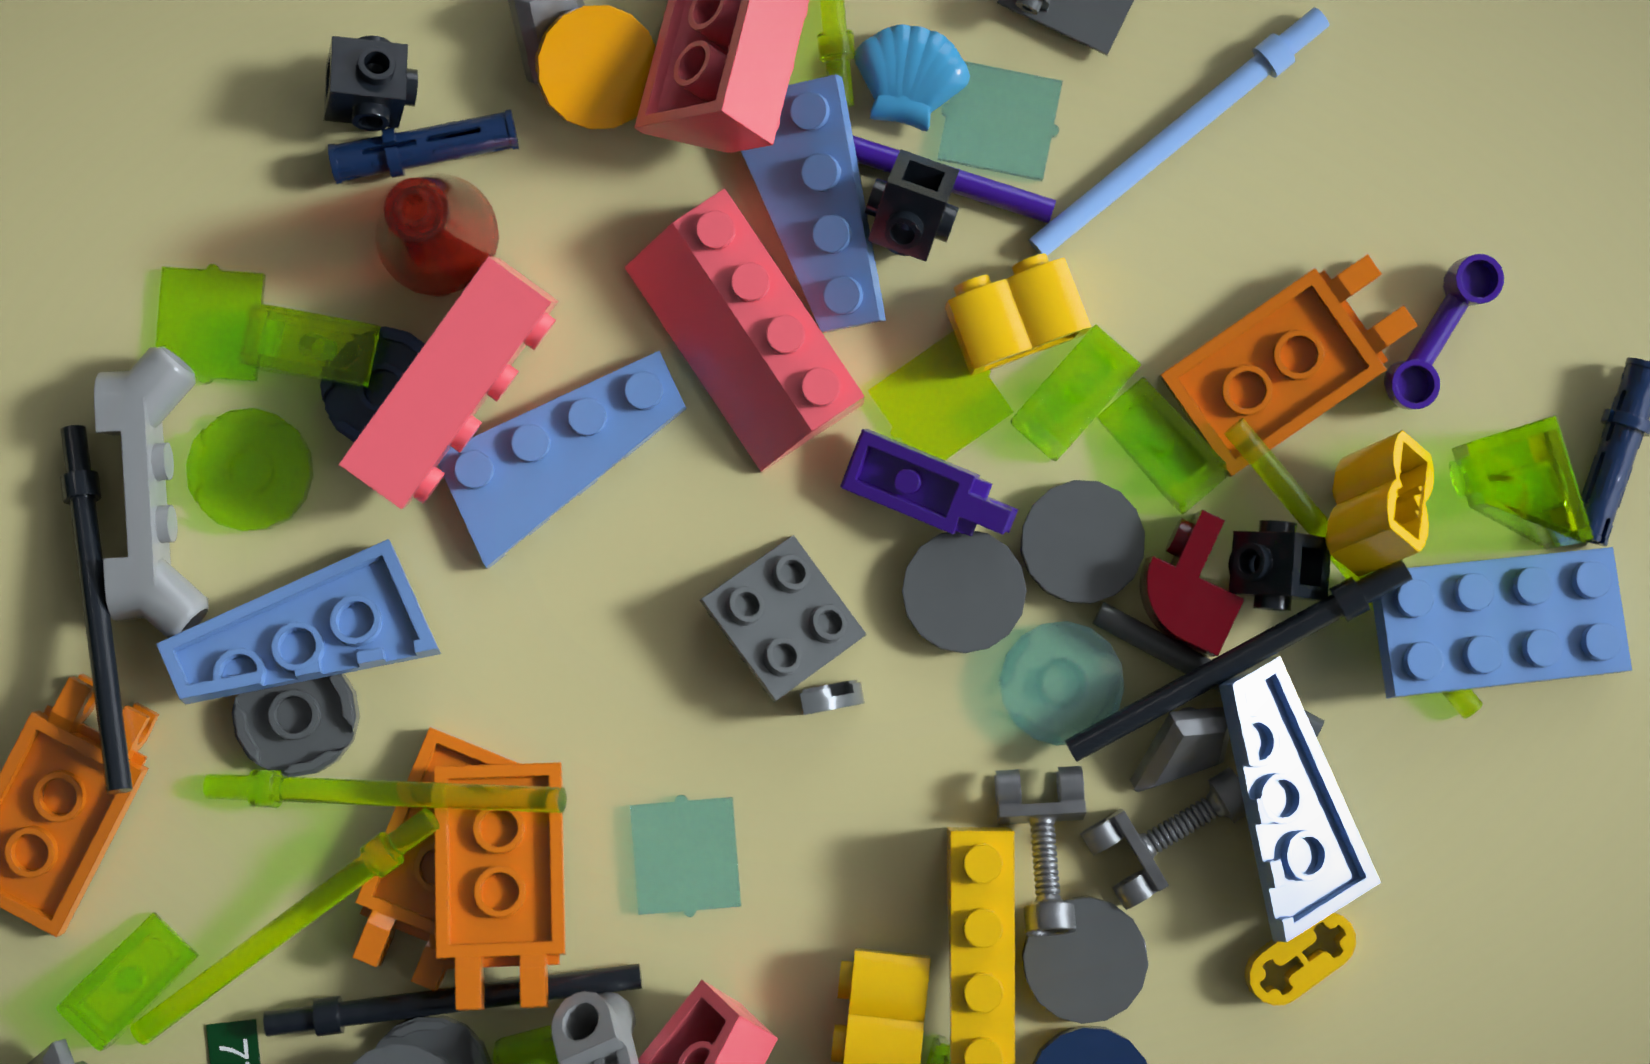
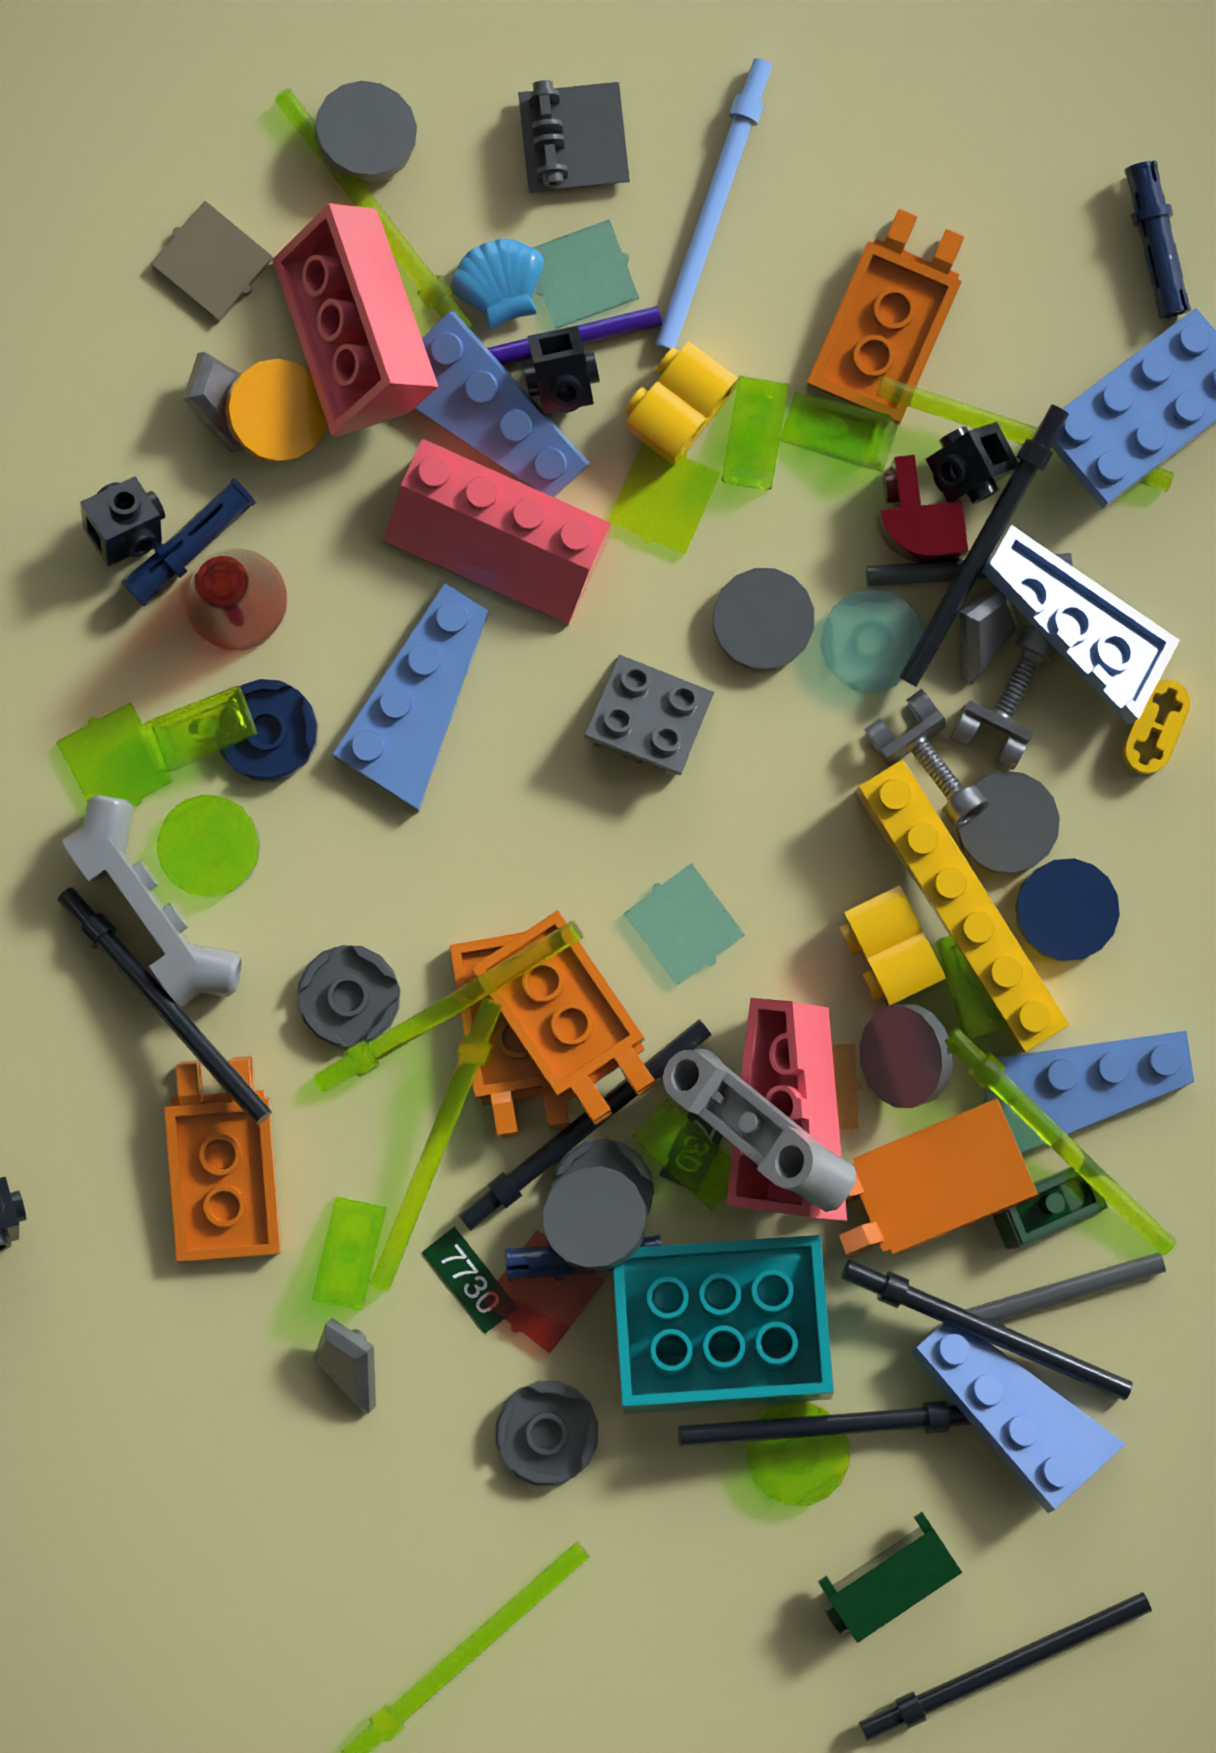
camera: 25 degrees left, 0 degrees up
medium blue wing [156,539,441,705] -> none
coral wedge [339,256,559,510] -> none
dark grey tile [800,679,865,715] -> none
dark purple hinge [840,429,1018,536] -> none
dark grey tile [1020,480,1145,604] -> none
yellow brick [1326,430,1434,577] -> none
dark purple bar [1384,254,1504,410] -> none
clear neon green slope [1449,415,1594,549] -> none

